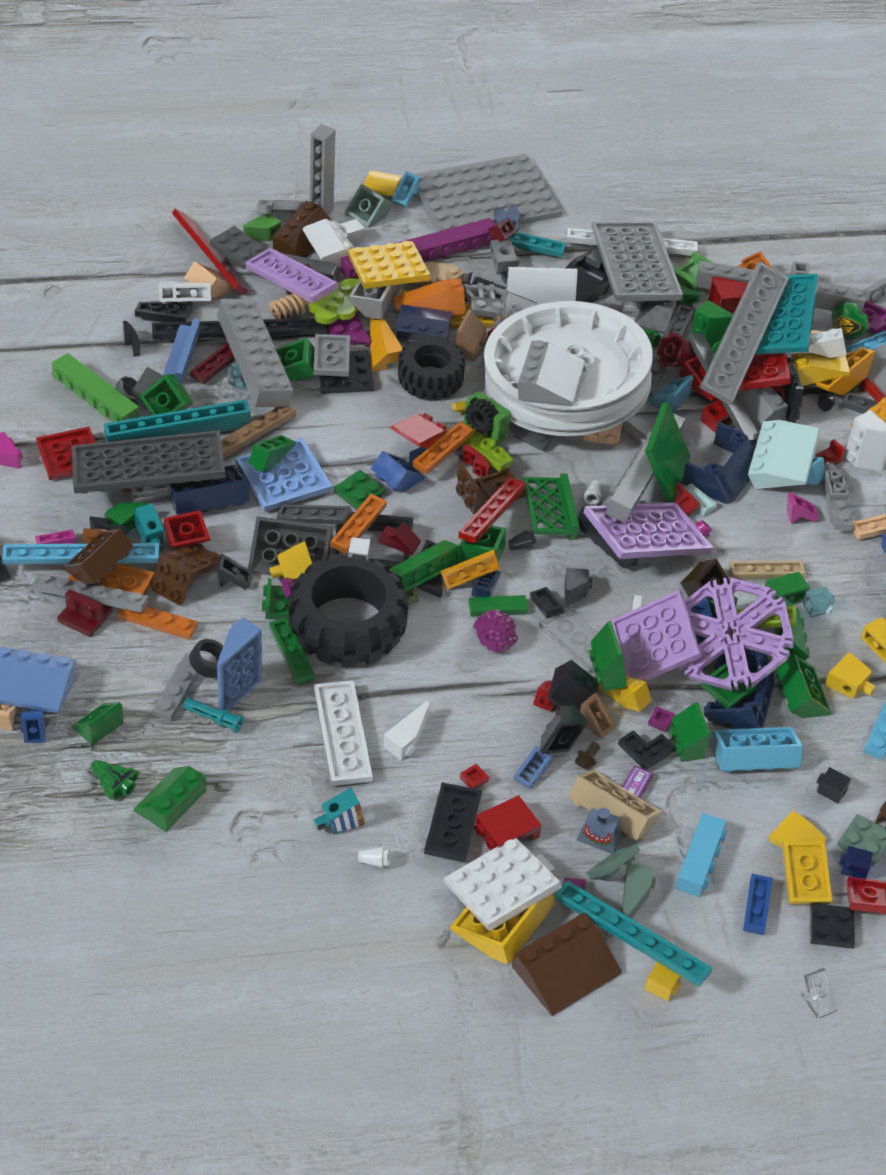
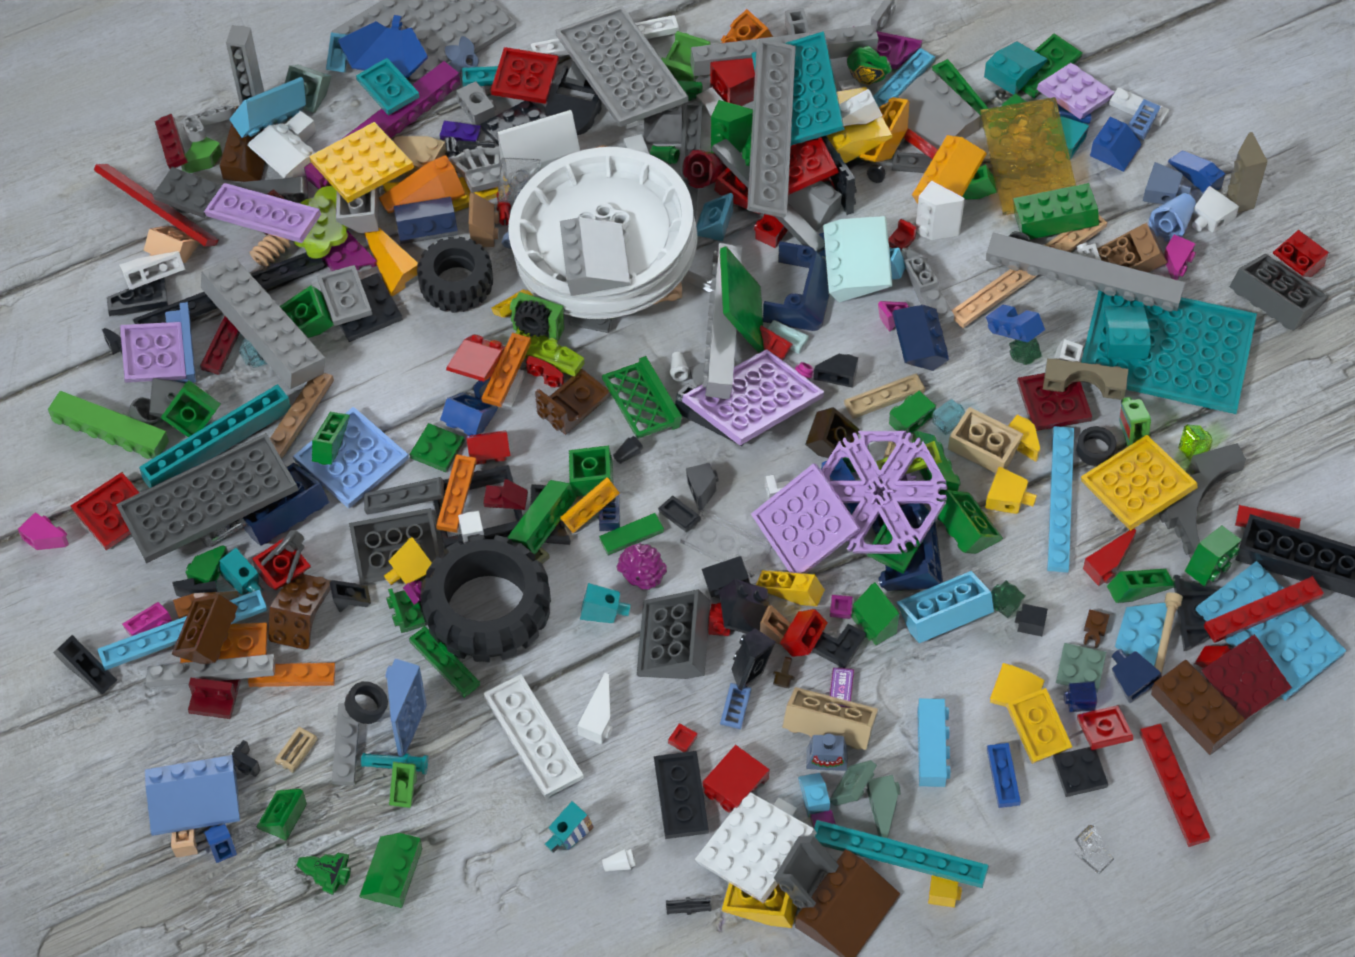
camera: 15 degrees left, 10 degrees up
yellow slope [364,170,401,196] -> none
red plate [458,478,526,543] -> none
dark red slope [488,217,517,242] -> none
green slope [588,621,627,691] -> none
none -> lavender plate [120,322,186,383]
none -> dark red plate [154,114,188,169]
none -> medium azure slope [230,77,306,138]
none -> black bracket [232,740,261,777]
none -> dark grey plant [261,530,305,583]
none -> tan tile [274,727,318,773]
none -> blue panel [338,15,428,78]
none -> teal plate [356,58,419,115]
none -> bright green slope [389,762,417,808]
none -> dark purple plate [440,120,481,142]
none -> red brick [466,430,511,465]
none -> red plate [491,47,559,104]
none -> teal torso [580,583,631,623]
none -> dark grey slope [636,589,710,679]
none -> black pin [666,897,711,915]
none -> black brick [701,556,750,598]
none -> dark grey panel [774,836,839,908]
none -> red brick [780,609,828,657]
none -> medium azure slope [798,773,830,818]
none -> black slope [813,353,859,388]
none -> dark blue slope [892,305,949,371]
none -> tan slope [948,407,1023,473]
none -> clear green brick [991,580,1026,619]

